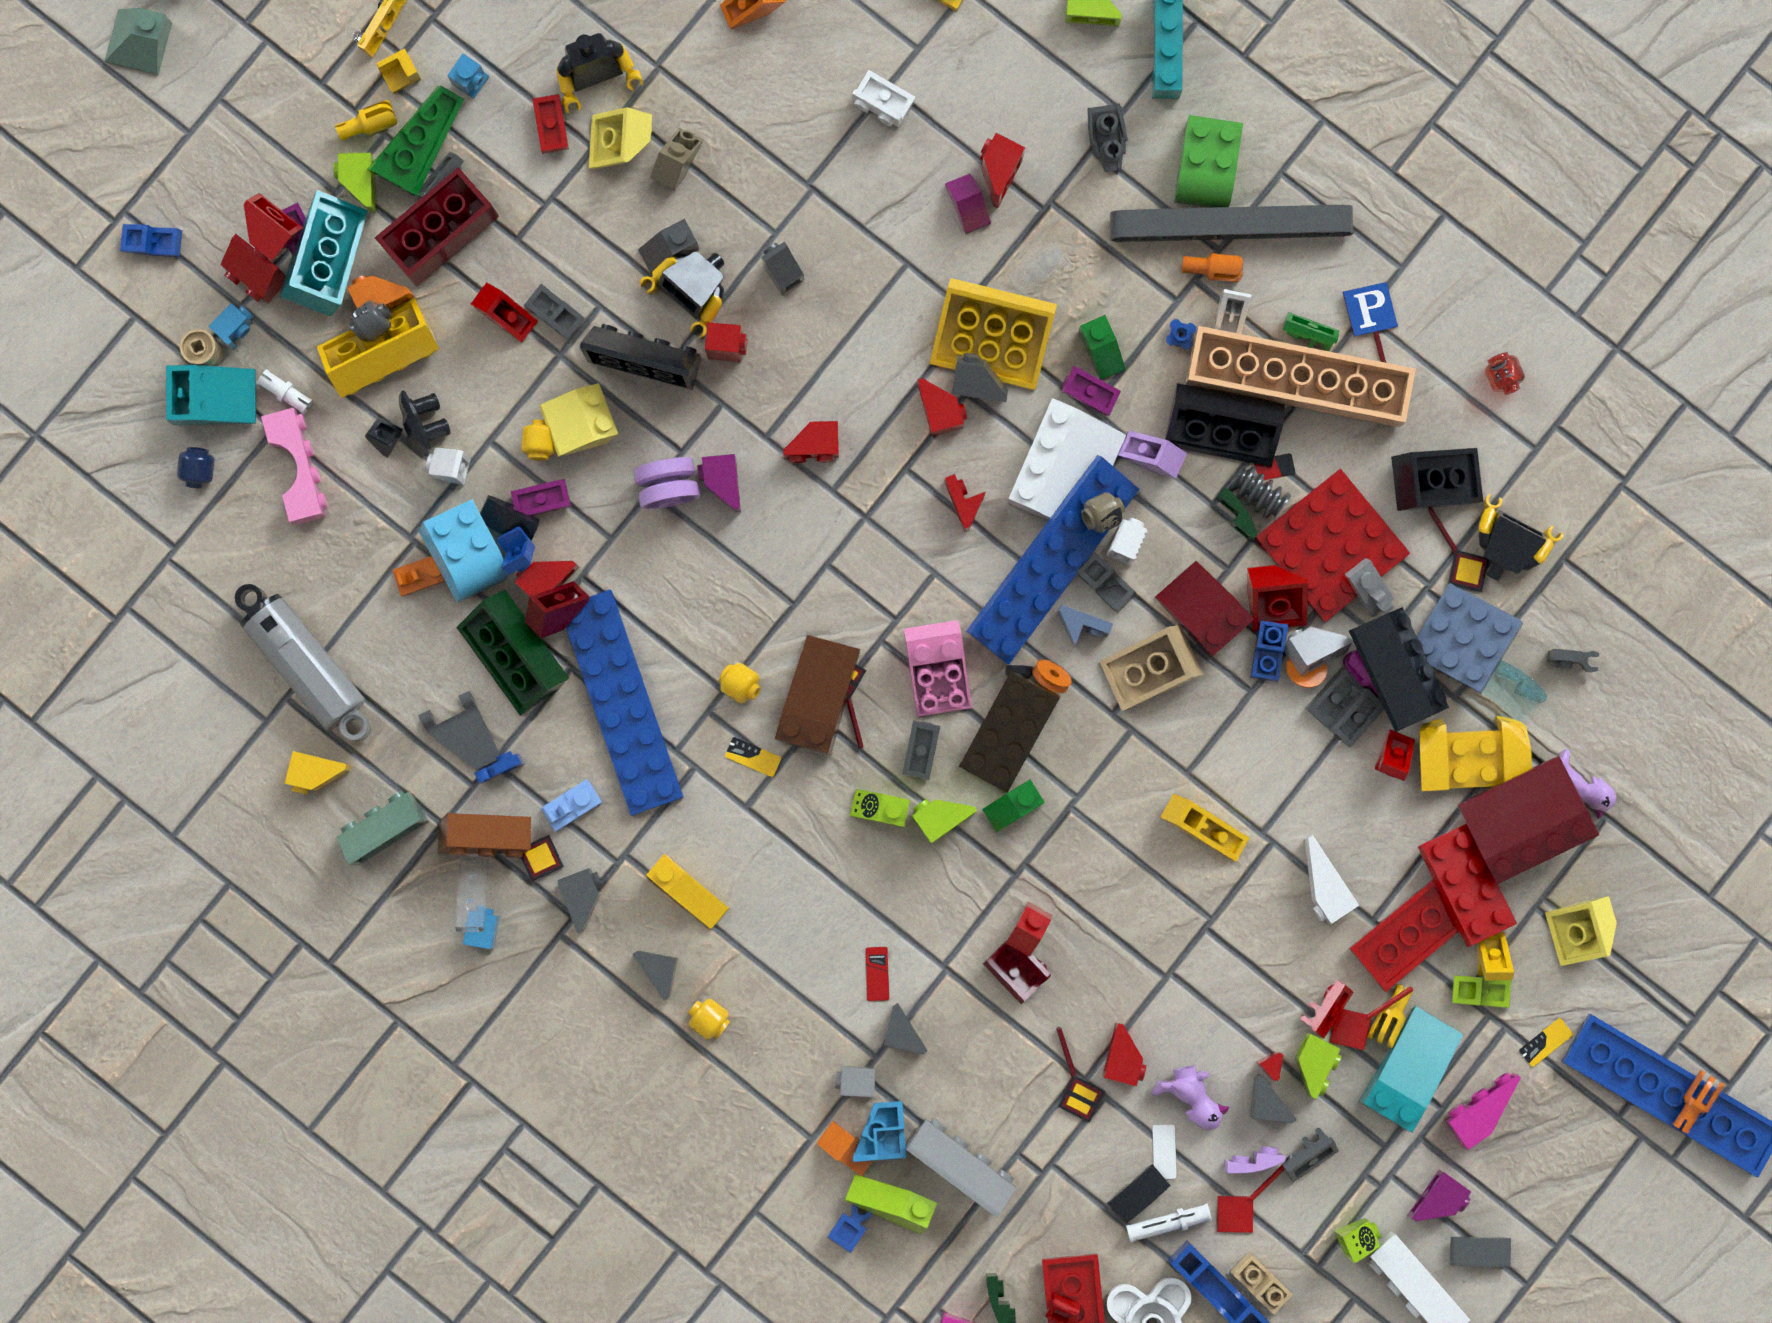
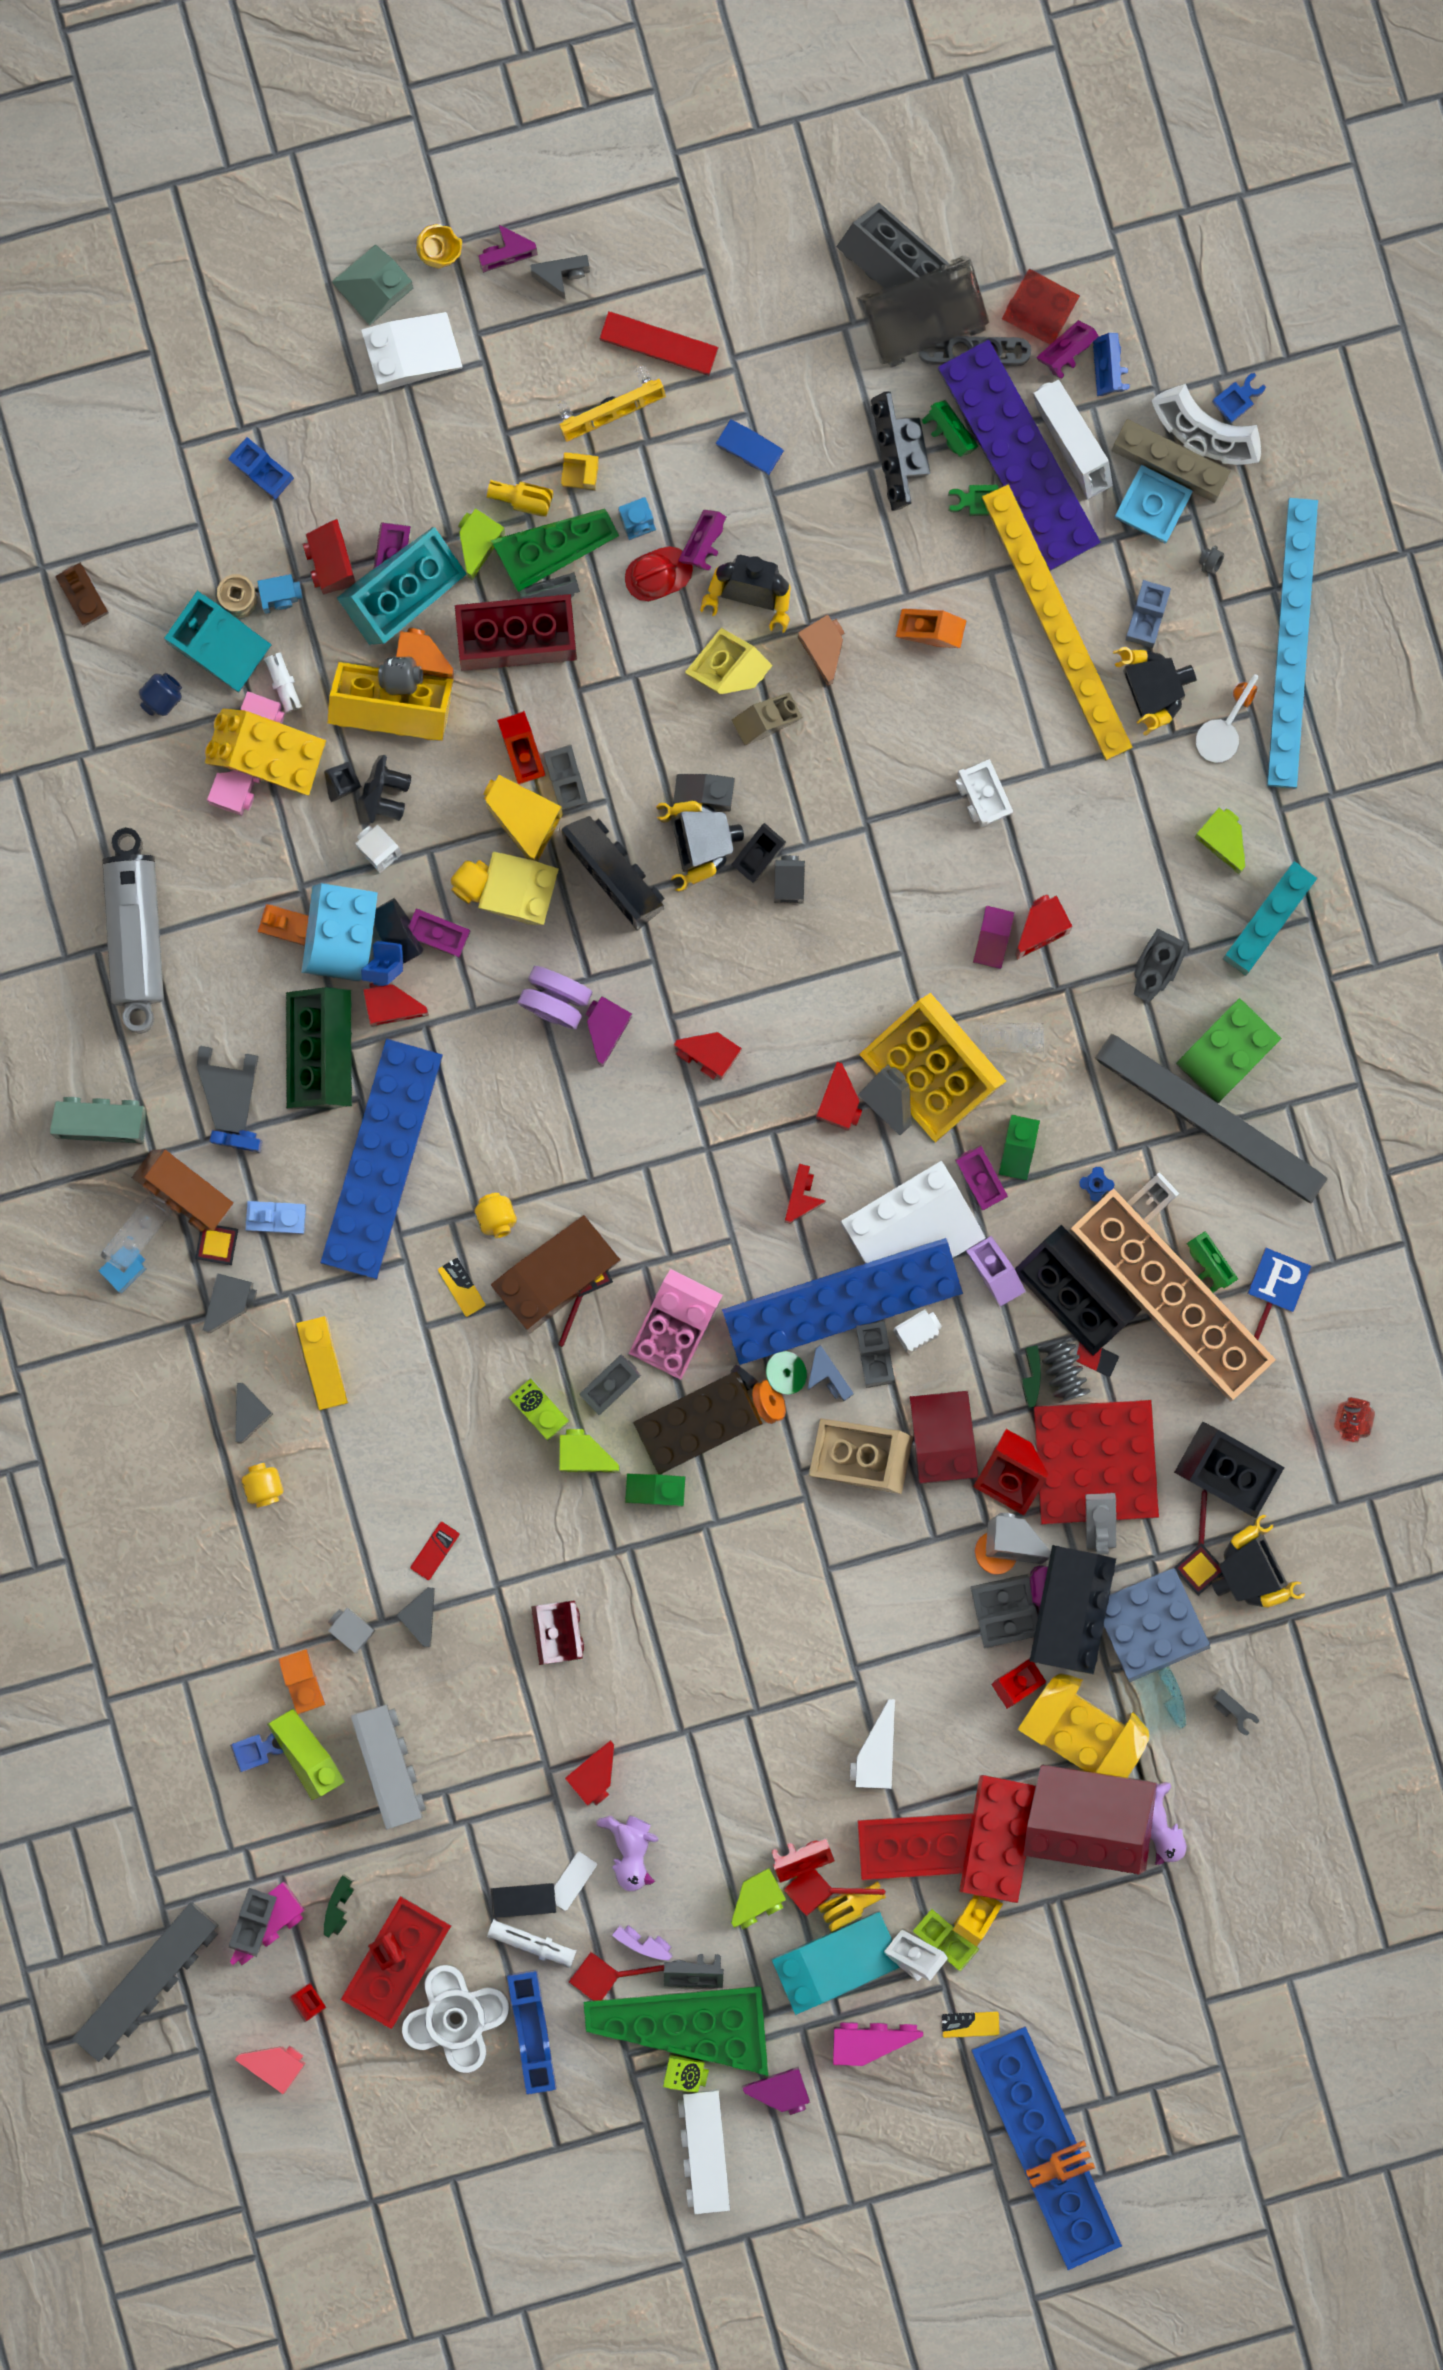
camera: 35 degrees right, 0 degrees up
red slope [243,193,303,261] -> none
yellow slope [284,751,351,795] -> none
dark red slope [525,581,590,638] -> none
red plate [532,94,569,154] -> none
red brick [705,322,748,362] -> none
dark azure slope [853,1101,906,1162] -> none
red slope [1006,901,1052,957] -> none
piece [1056,1027,1105,1123] -> none
dark tan head [1081,492,1125,533] -> none
yellow slope [1160,793,1250,862] -> none
orange arm [1182,253,1243,282] -> none
tan slope [1230,1252,1293,1315] -> none
blue slope [1250,620,1288,682] -> none
dark grey slope [1250,1074,1296,1123] -> none
red slope [1256,1052,1284,1081] -> none
dark grey slope [1450,1236,1511,1267] -> none
light yellow slope [1545,896,1617,966] -> none
none -> reddish brown plate [55,562,109,627]
none -> yellow bracket [205,708,326,796]
none -> white slope [361,312,463,392]
none -> yellow slope [483,775,563,862]
none -> green wing [584,1986,769,2076]
none -> red piece [625,546,693,602]
none -> magenta plate [678,509,727,571]
none -> black slope [731,823,786,883]
none -> piece [766,1351,807,1395]
none -> nougat slope [798,615,845,686]
none -> white slope [884,1930,948,1981]

